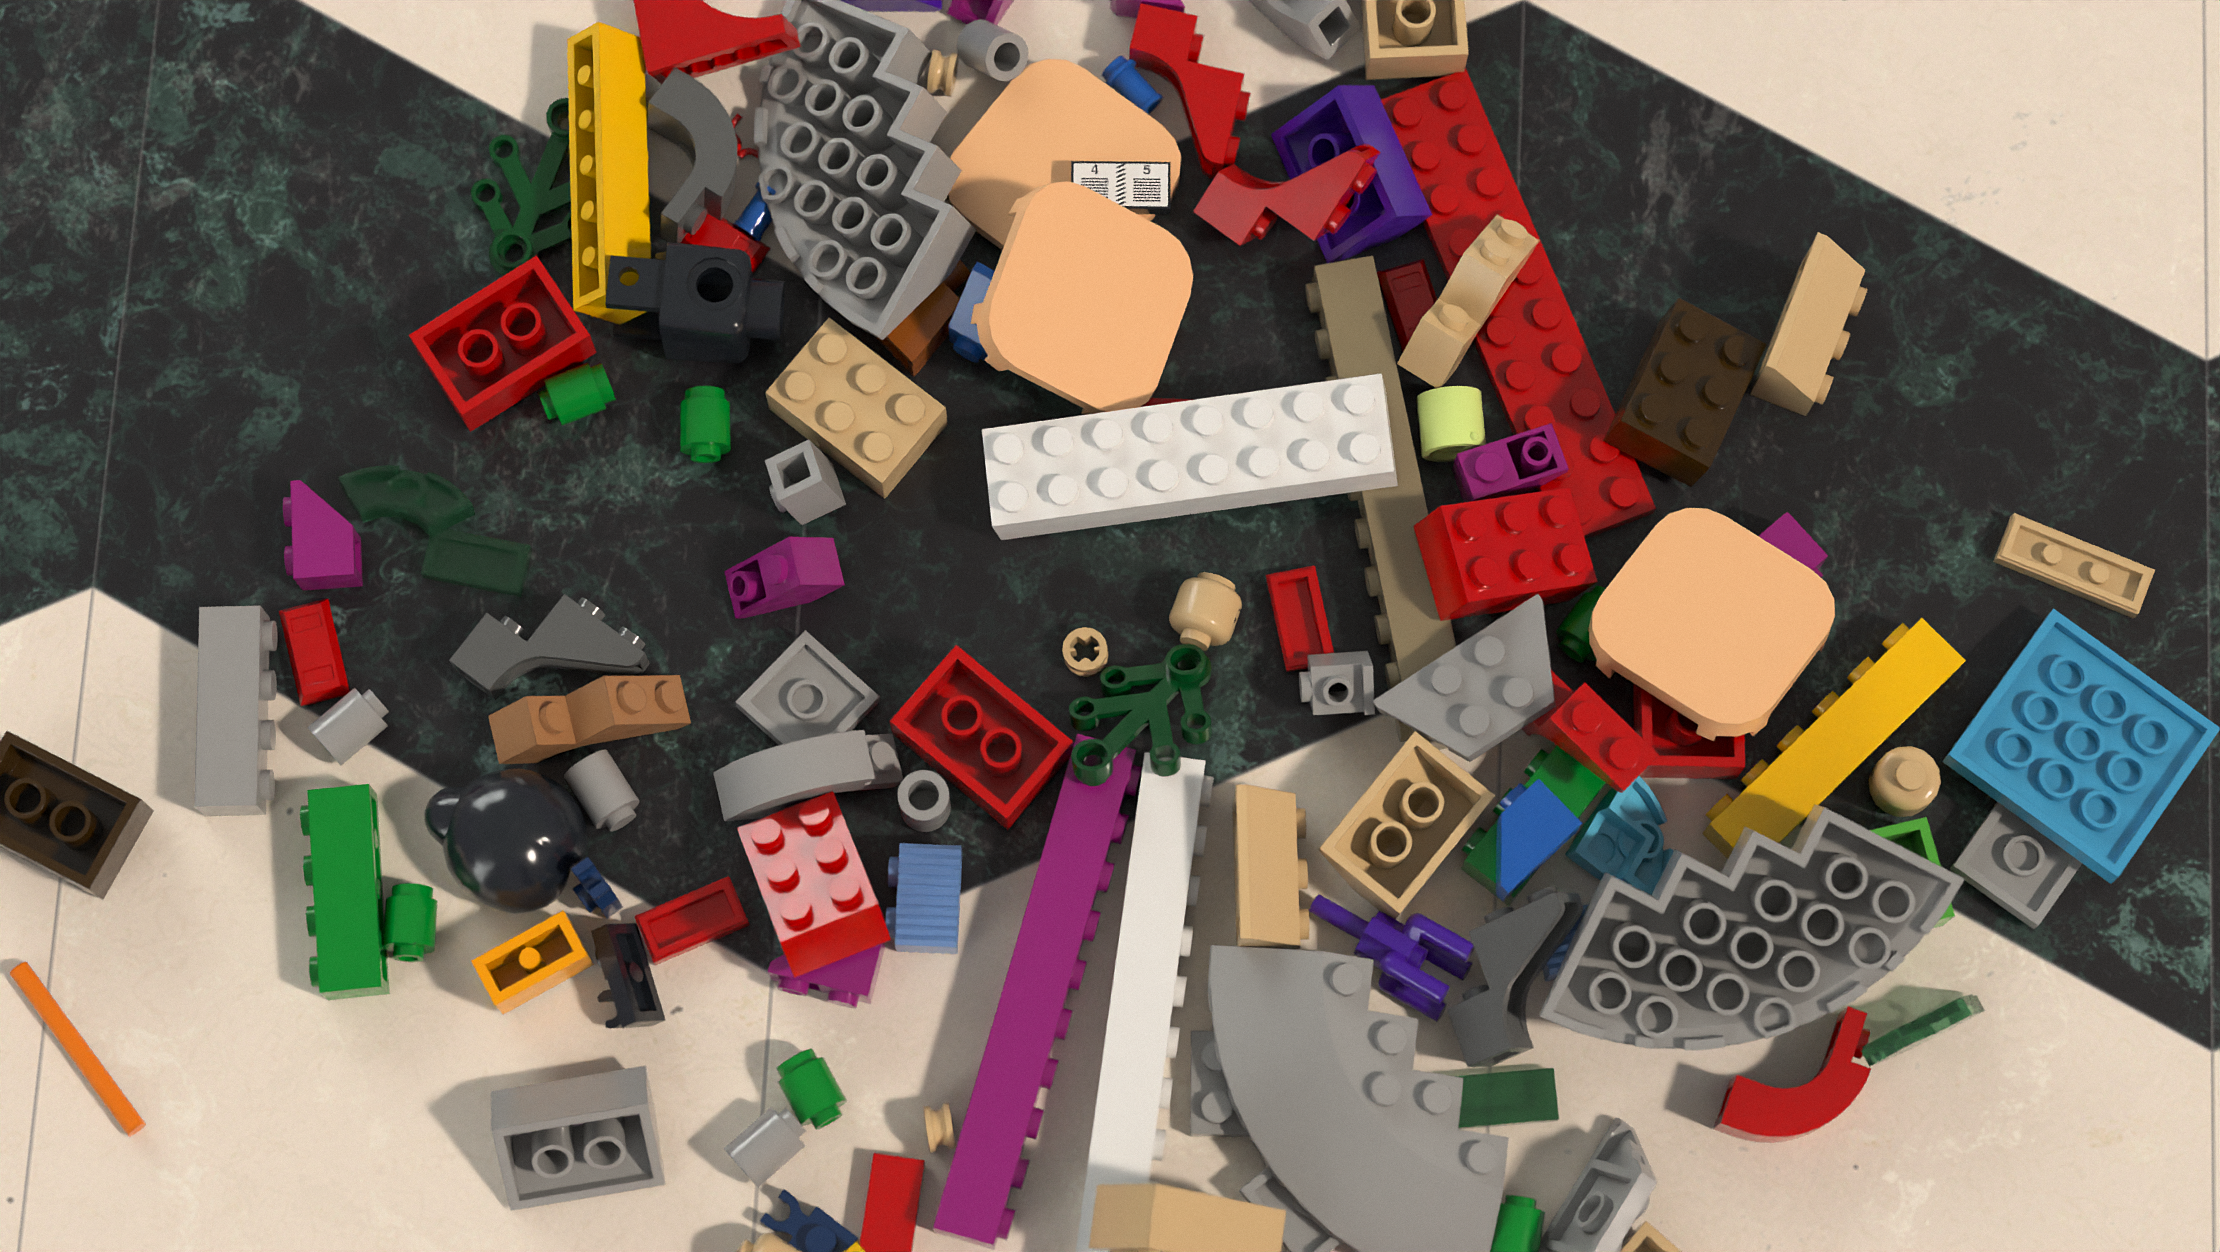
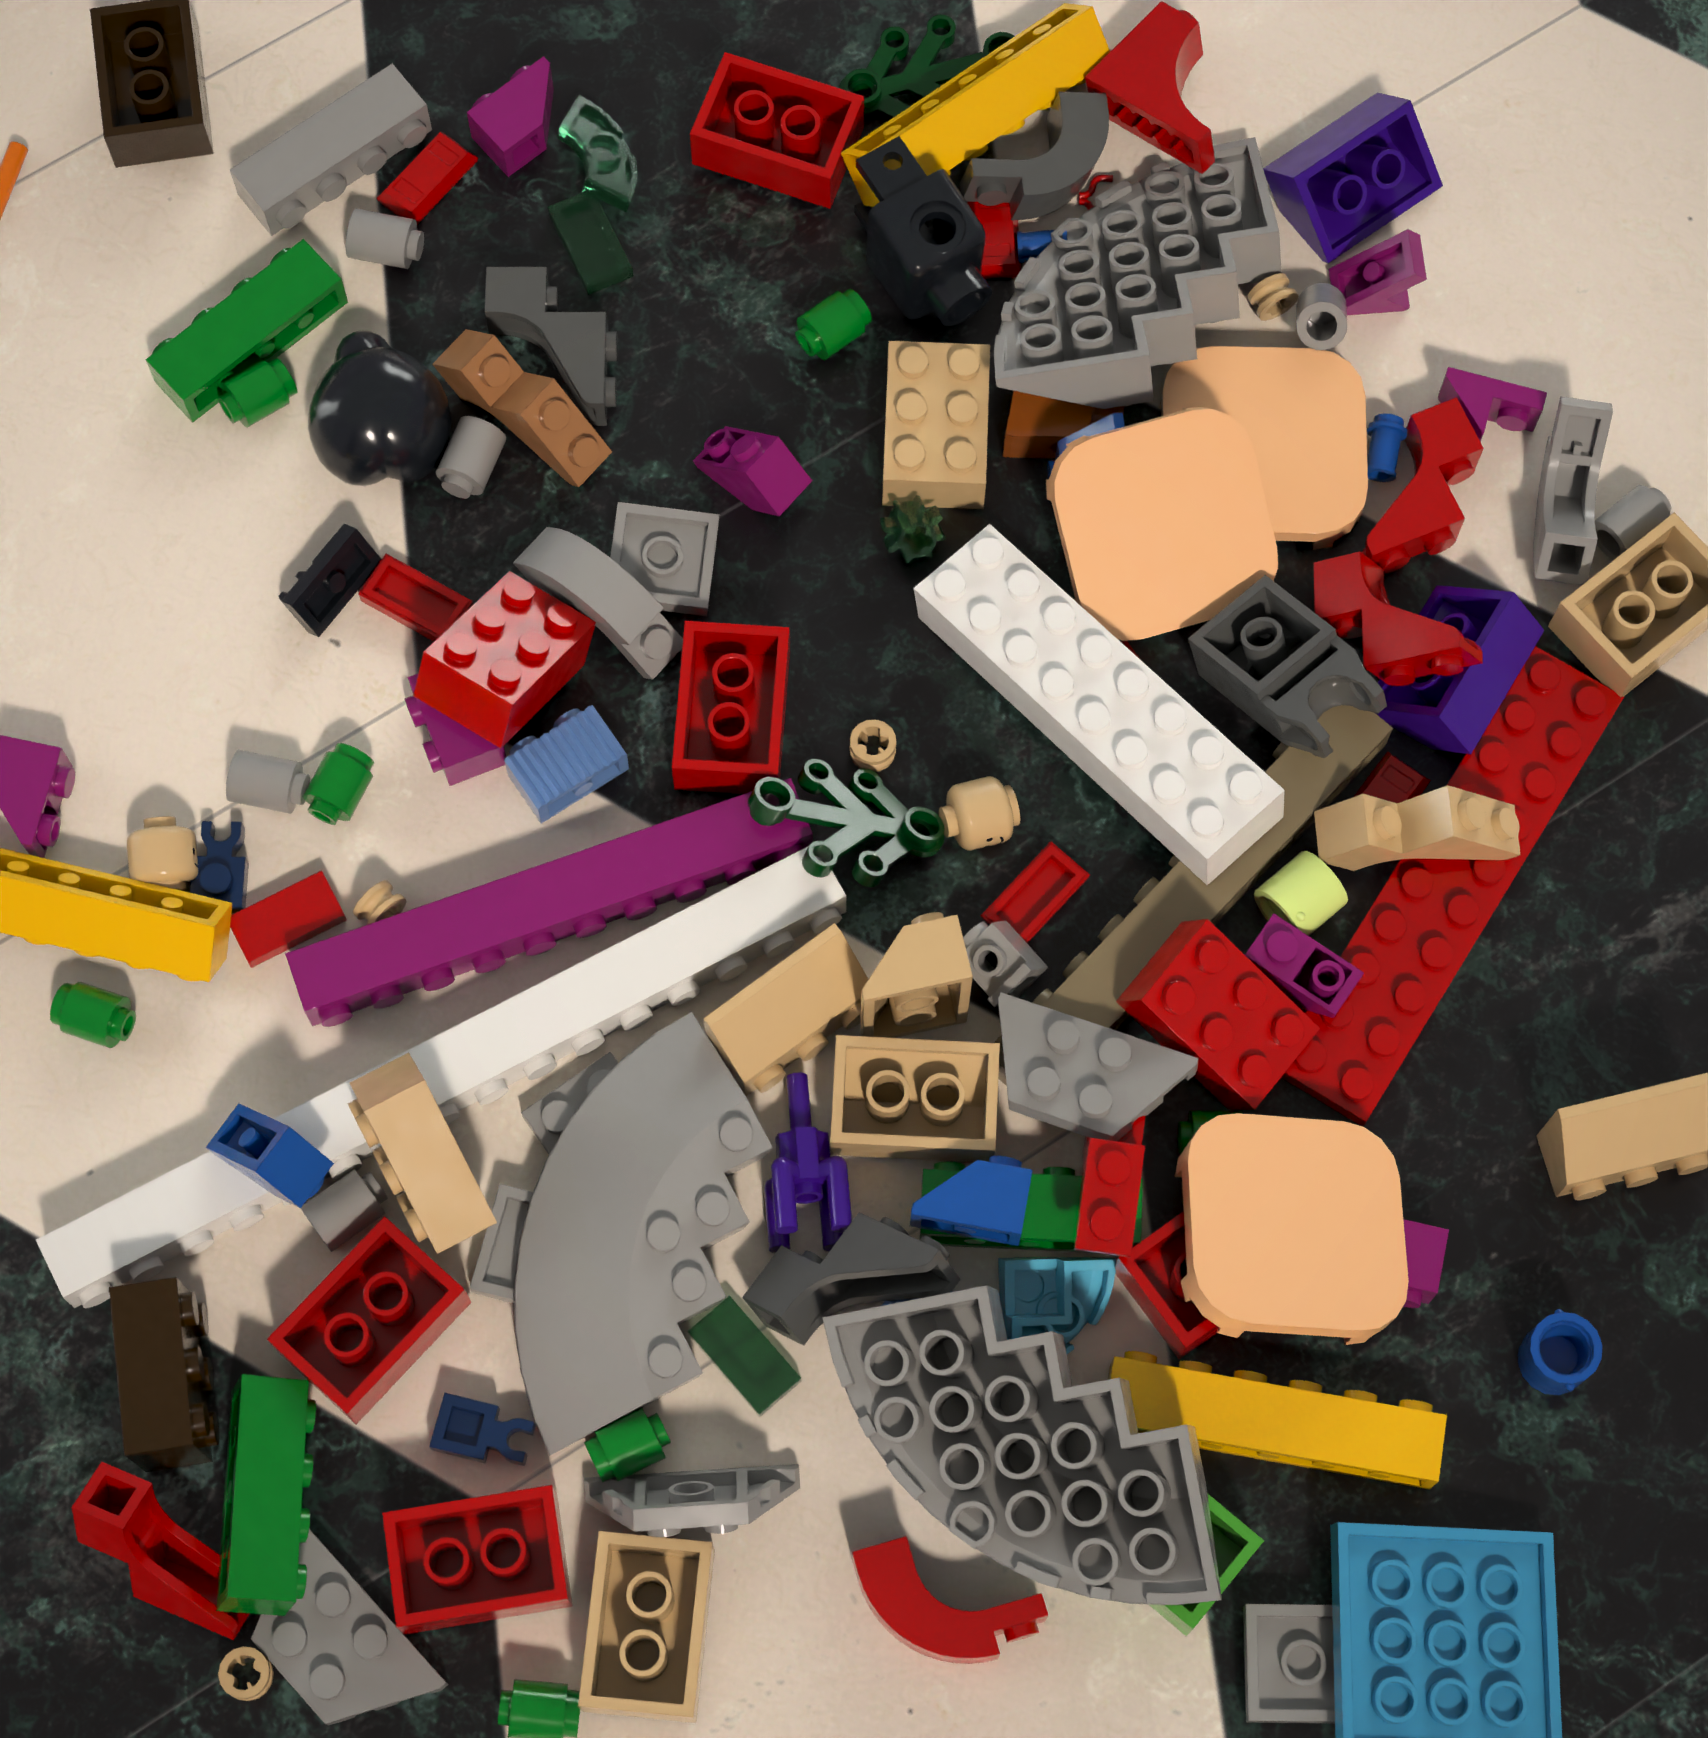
camera: 55 degrees right, 5 degrees down
light orange brick [471,911,594,1015] -> none
light grey slope [491,1066,665,1211] -> none
green brick [538,363,616,426] -> none
dark blue plate [571,857,623,919] -> none
light grey brick [765,439,846,525] -> none
light grey brick [898,770,951,832] -> none
white tile [1071,161,1170,215] -> none
dark brown brick [1603,298,1767,487] -> none
clear green tile [1861,994,1985,1067] -> none
tan head [1869,746,1941,817] -> none
tan tile [1993,513,2155,619] -> none
none -> tan slope [860,912,973,1038]
none -> clear green gear [879,495,946,563]
none -> dark grey brick [1188,575,1387,758]
none -> blue piece [1518,1309,1602,1395]

